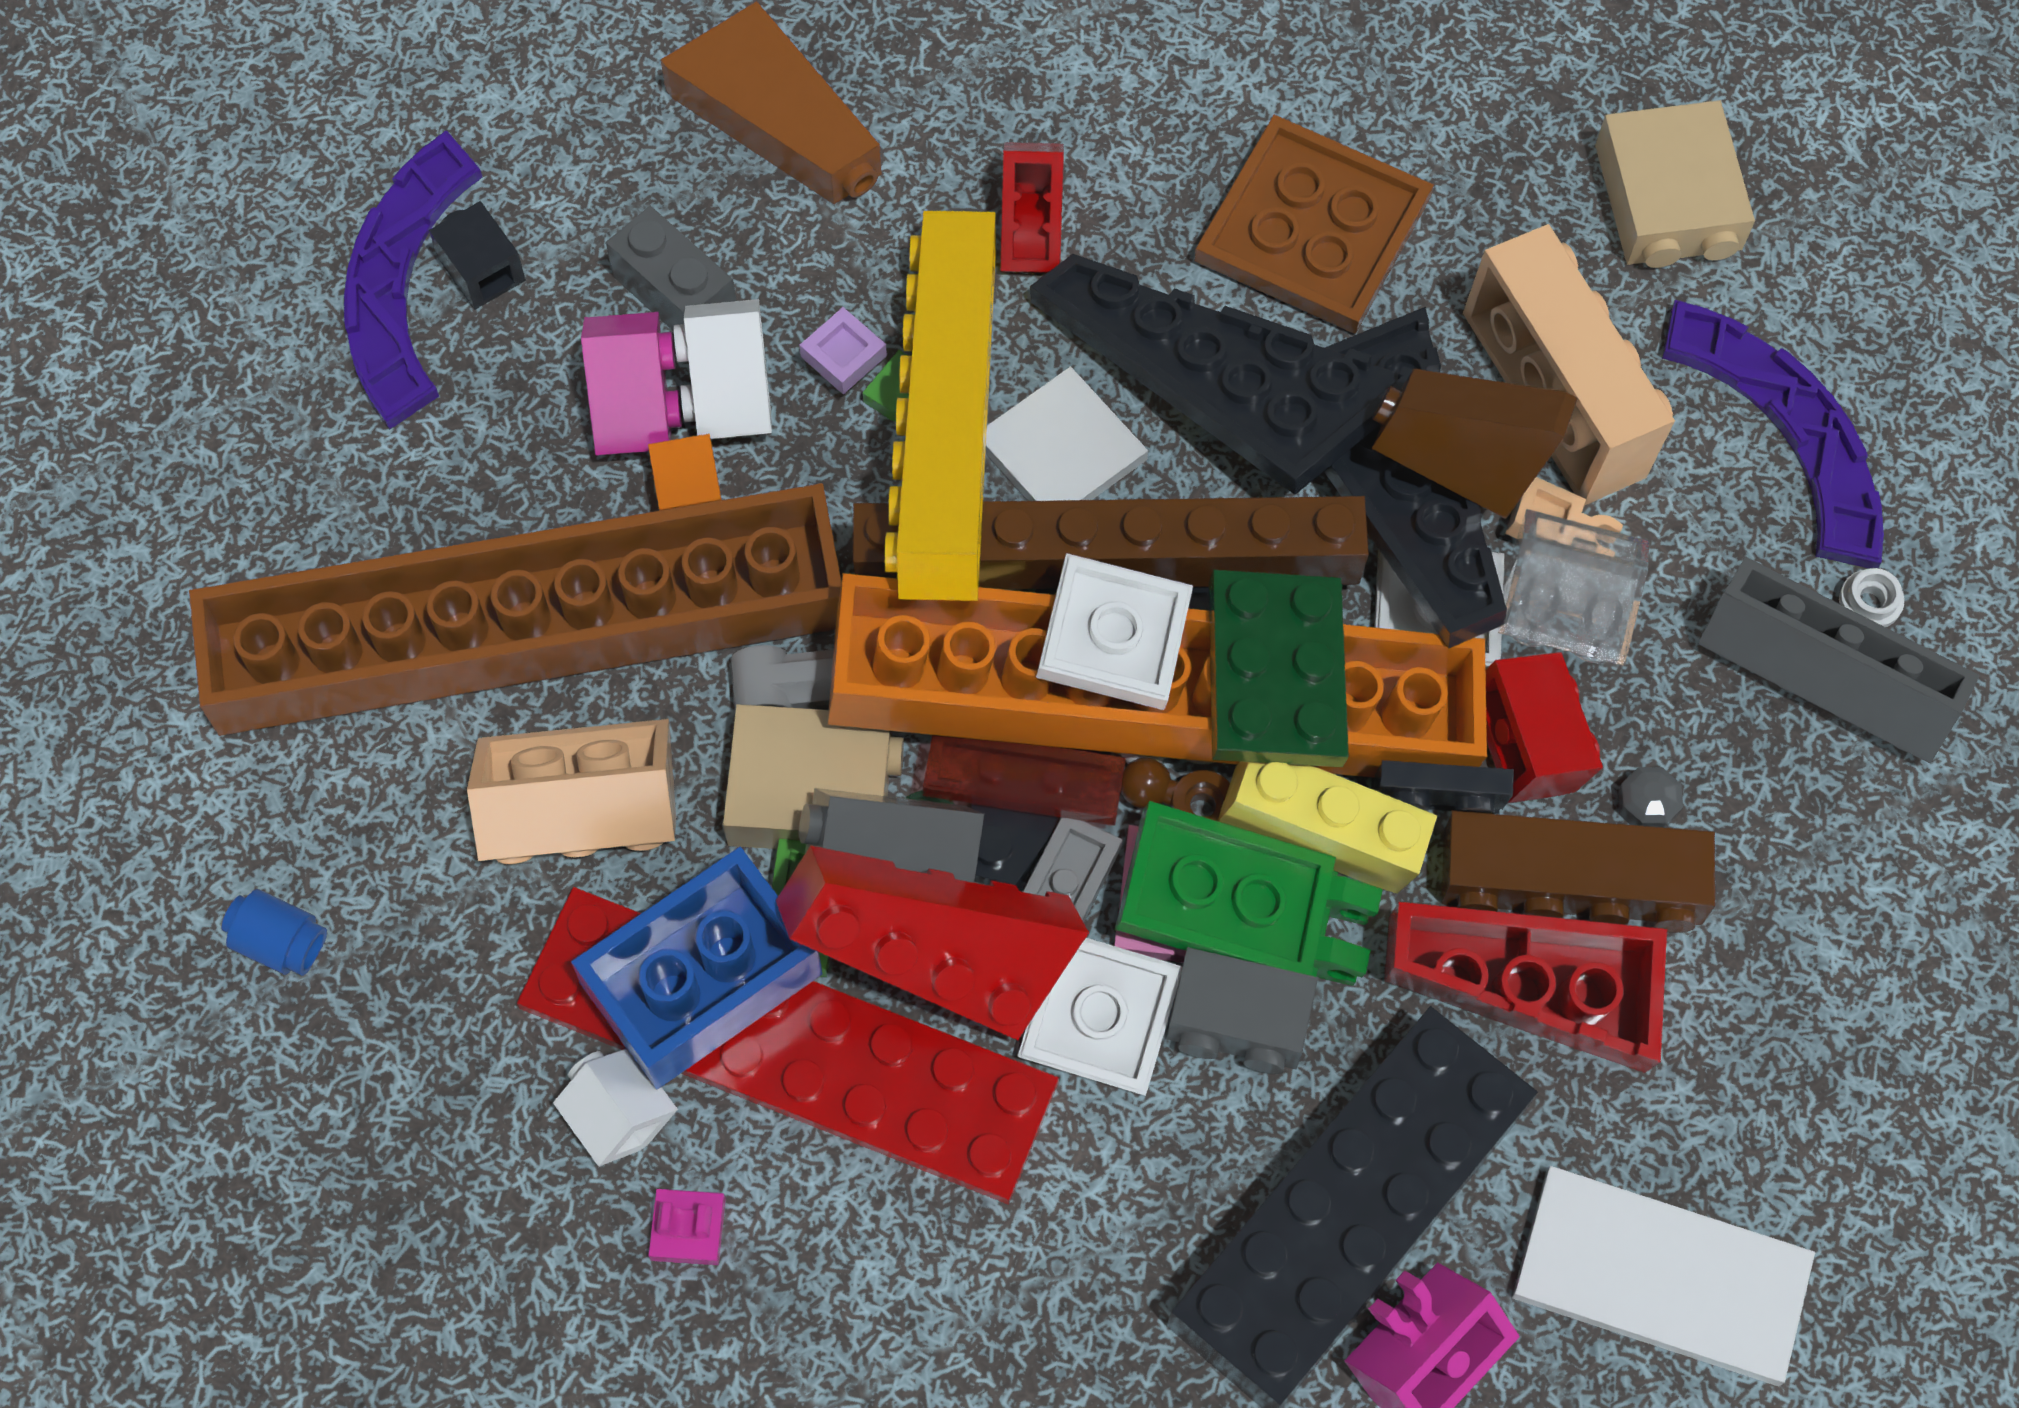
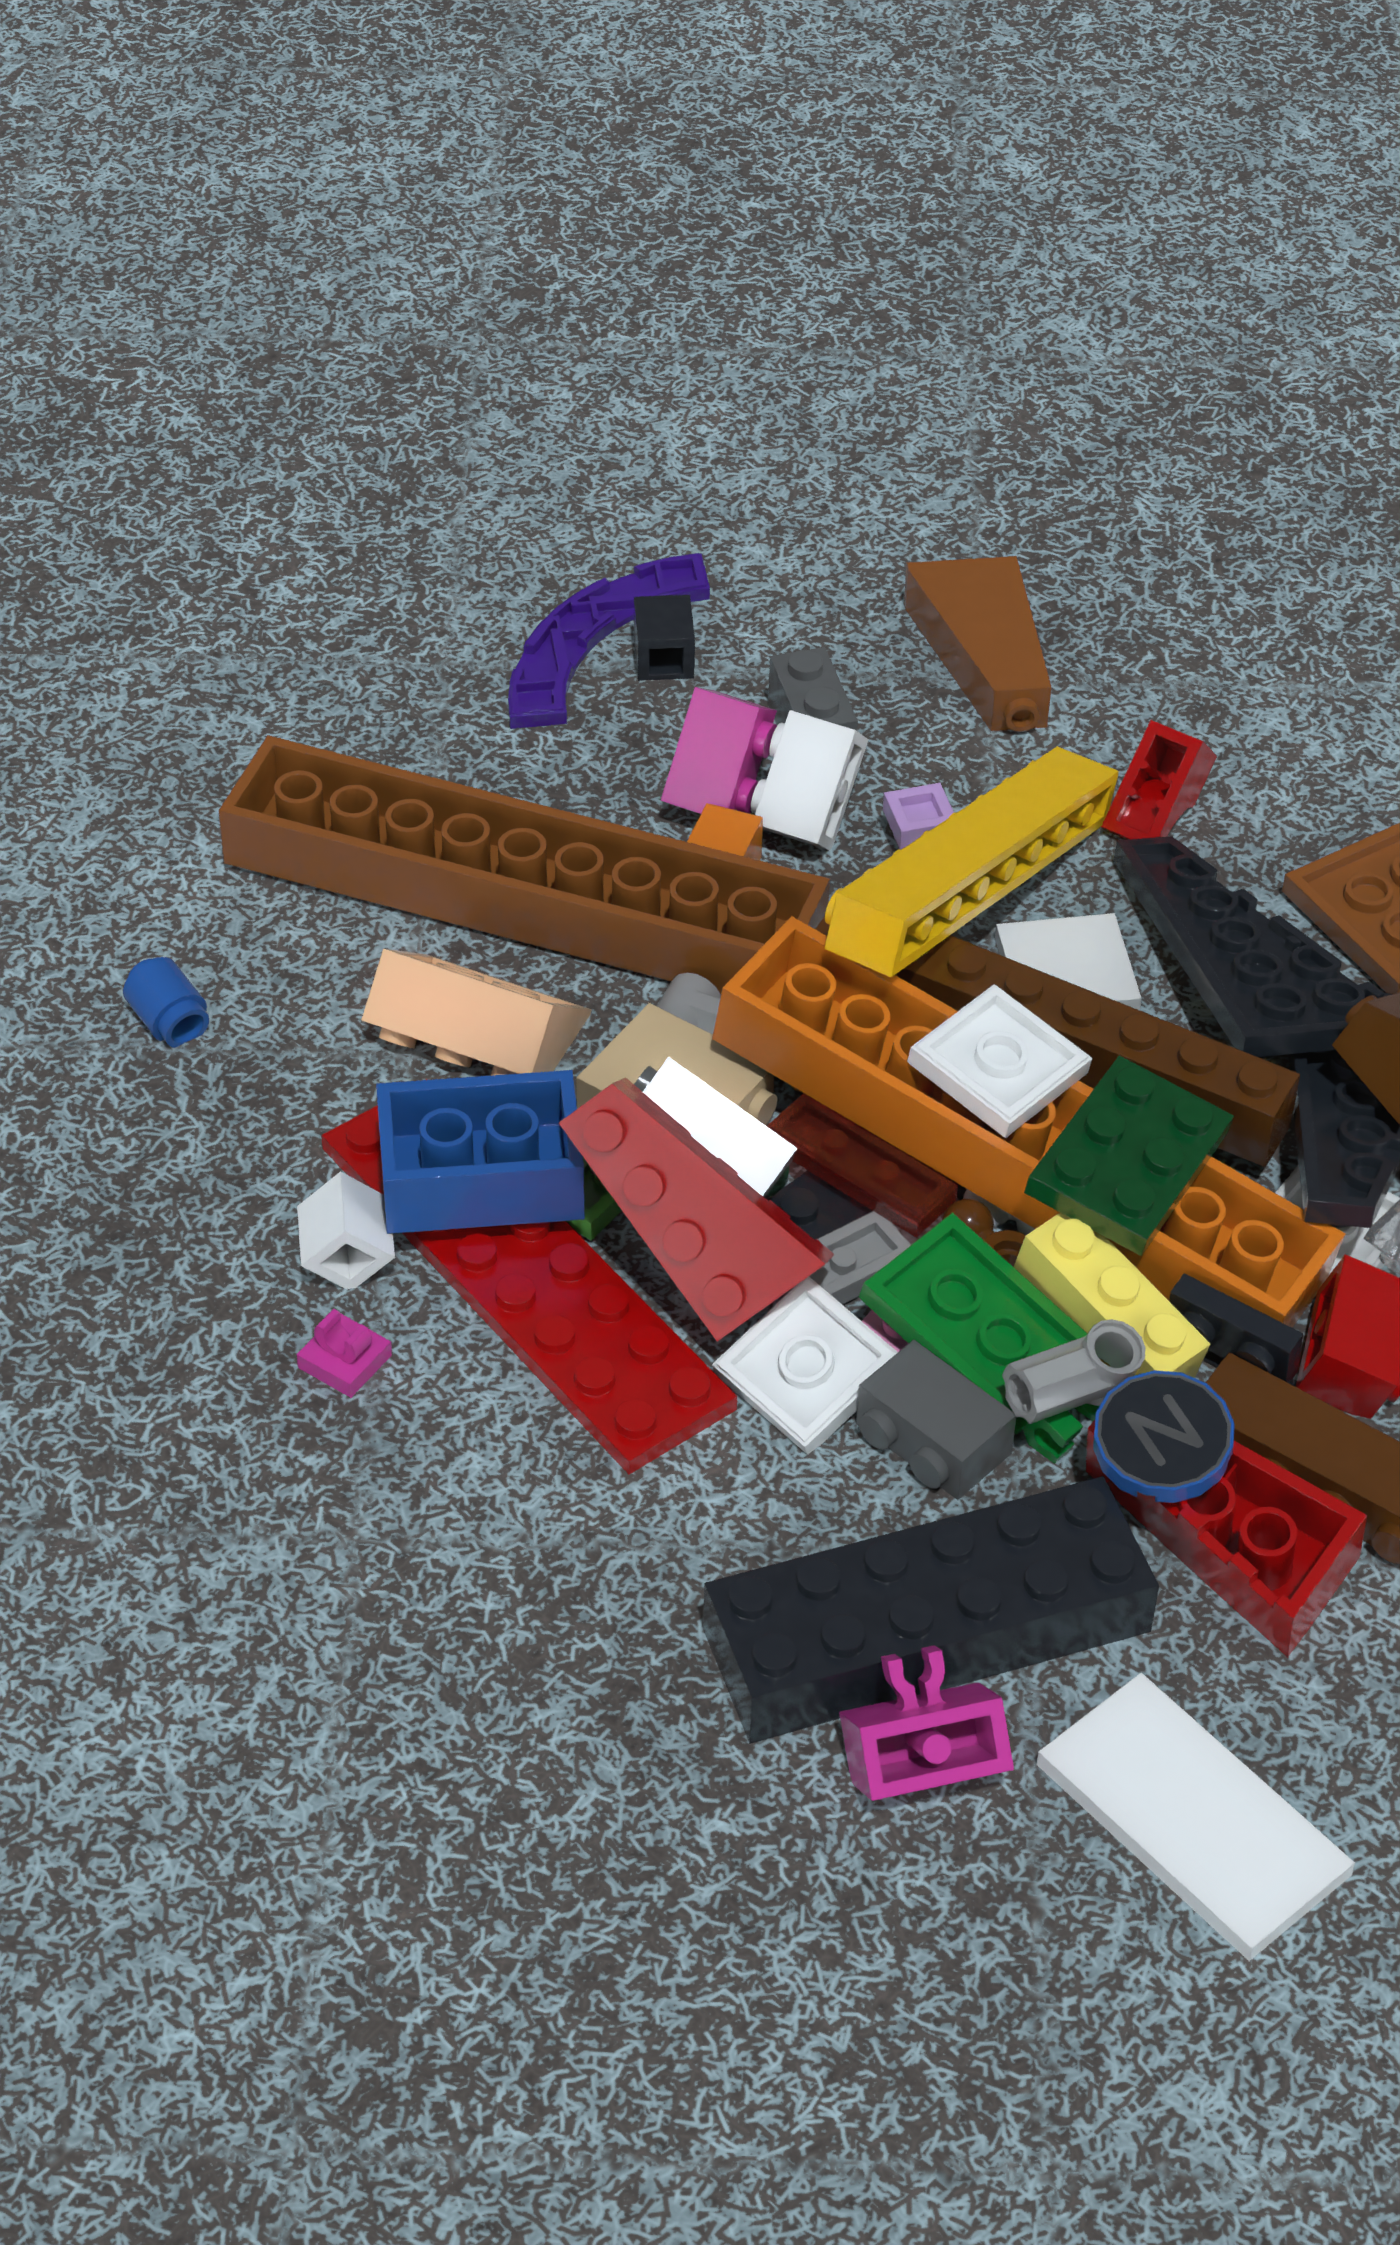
camera: 30 degrees right, 20 degrees down
none -> light grey piece [1002,1319,1146,1424]
none -> black tile [1093,1370,1234,1503]

